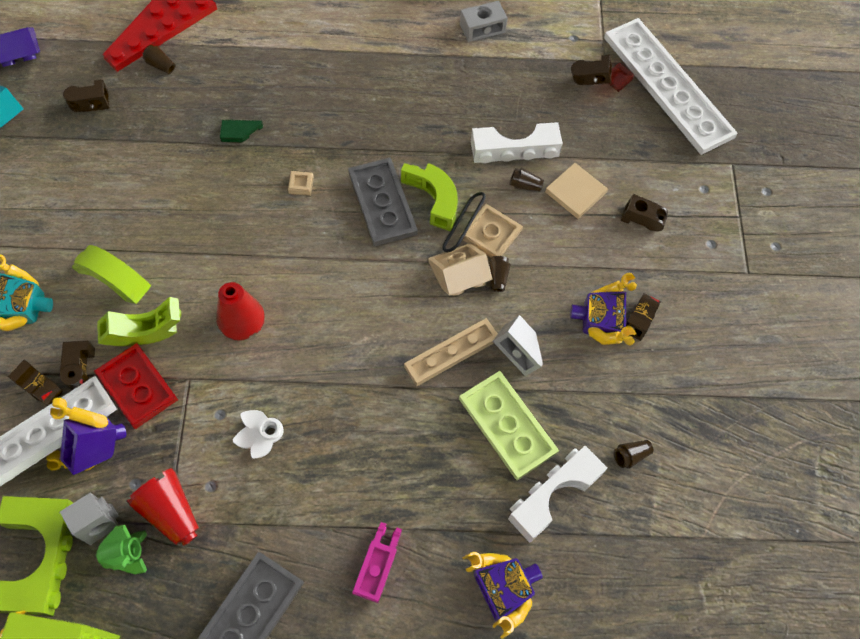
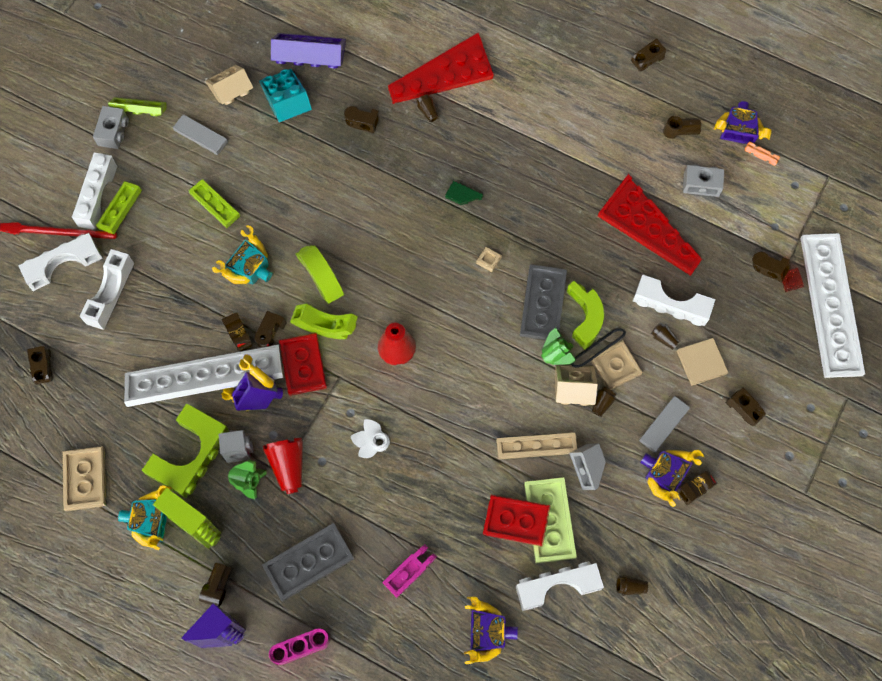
camera: 30 degrees right, 5 degrees up
none -> red tile [483,495,550,547]
none -> bright green brick [541,328,576,365]
none -> red wing [598,173,702,276]
none -> light grey tile [639,396,690,453]

